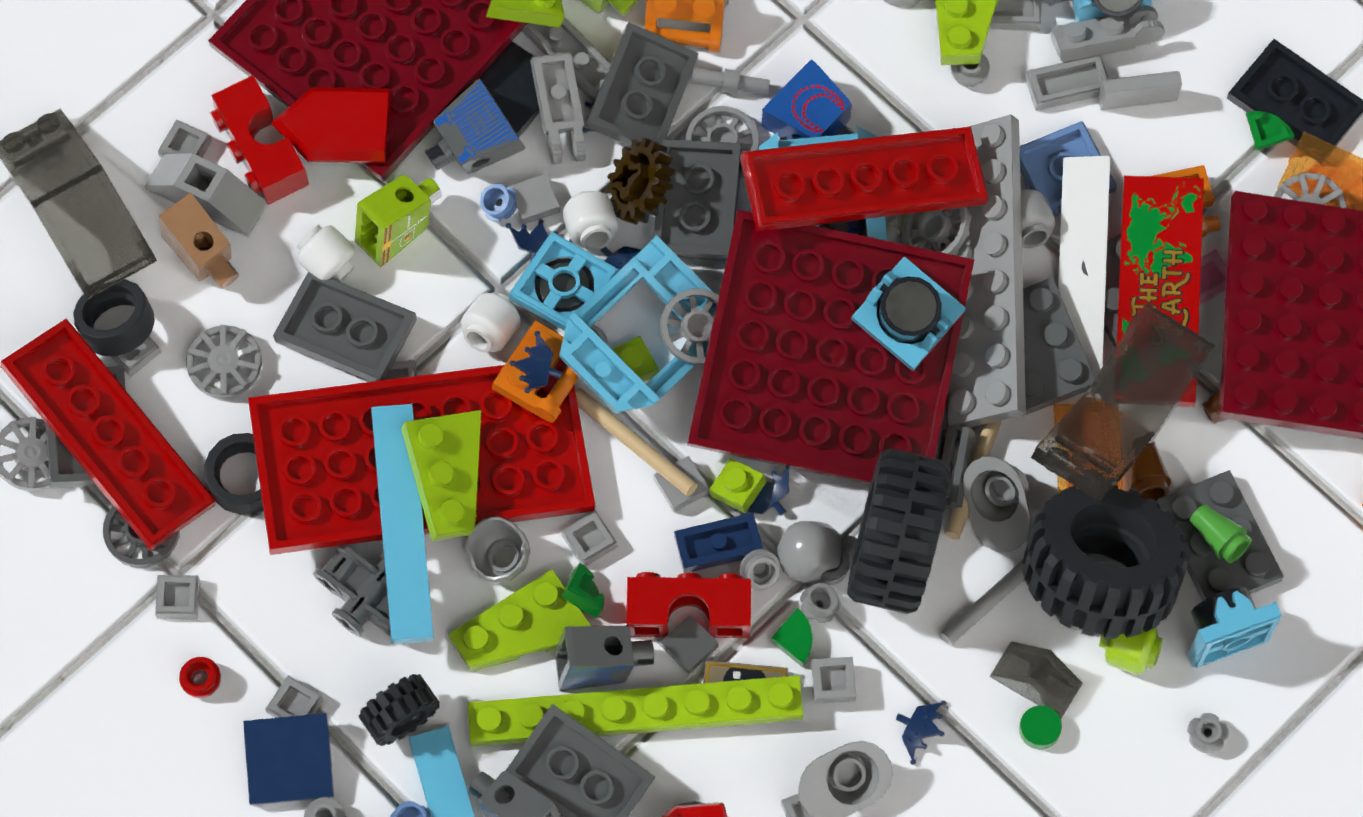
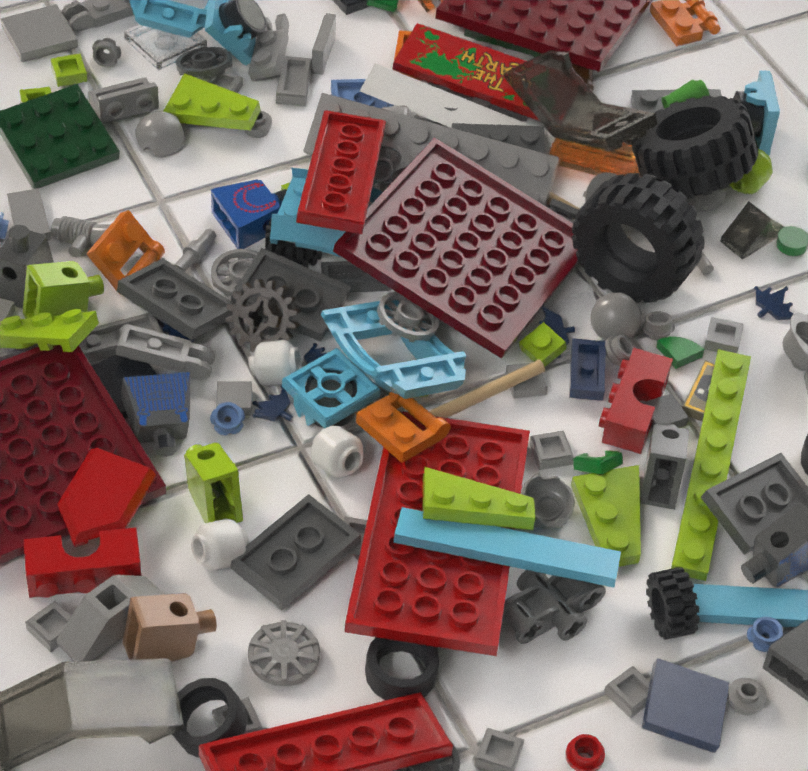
camera: 75 degrees left, 20 degrees down
dark blue piece [509,331,562,393] -> none
piece [851,257,966,371] -> none

